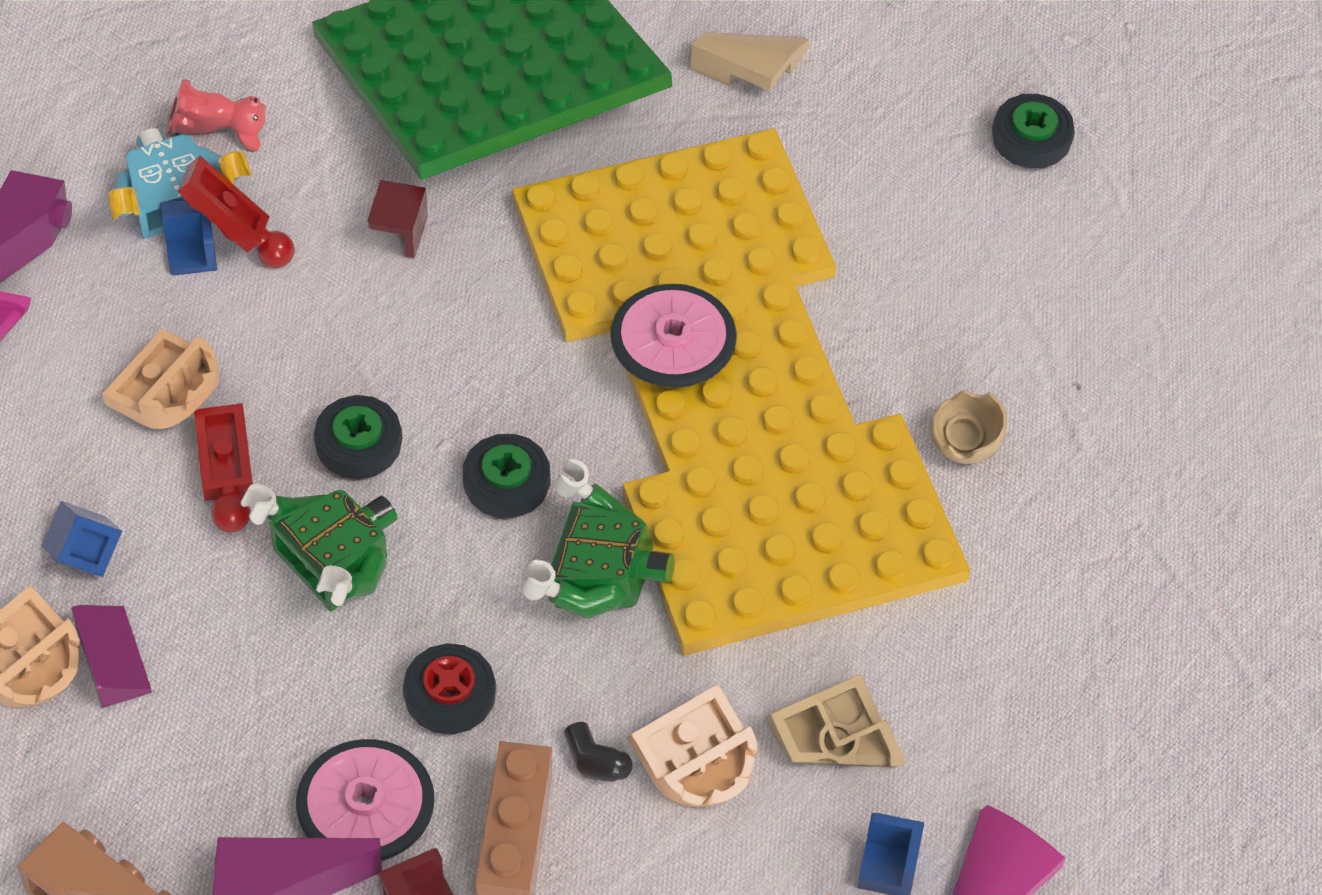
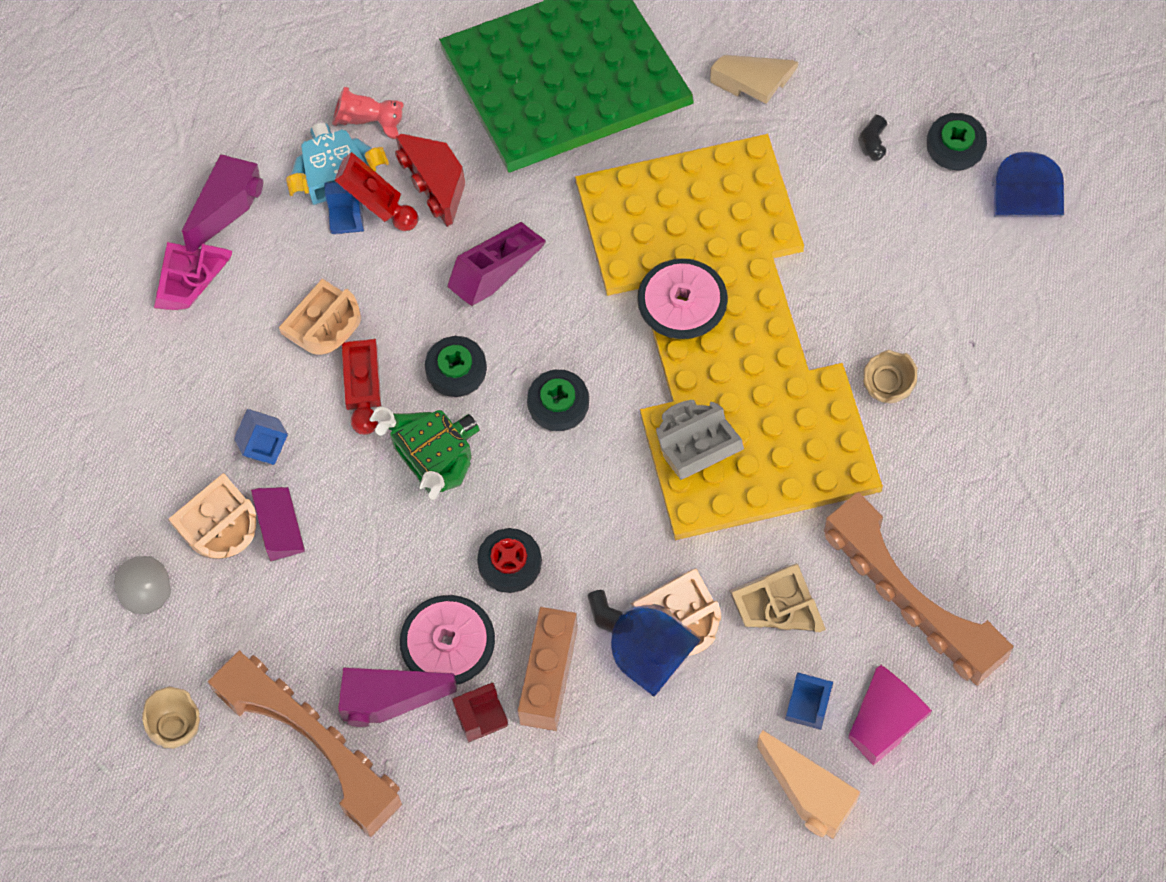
camera: 10 degrees right, 10 degrees up
dark red panel [367,180,428,258] -> none
green torso [522,459,675,618] -> none
none -> red slope [395,133,465,227]
none -> magenta slope [447,222,546,306]
none -> clear blue slope [611,604,701,697]
none -> light grey slope [656,400,744,480]
none -> nougat arch [824,492,1014,686]
none -> black arm [858,115,887,161]
none -> clear blue slope [992,152,1064,217]

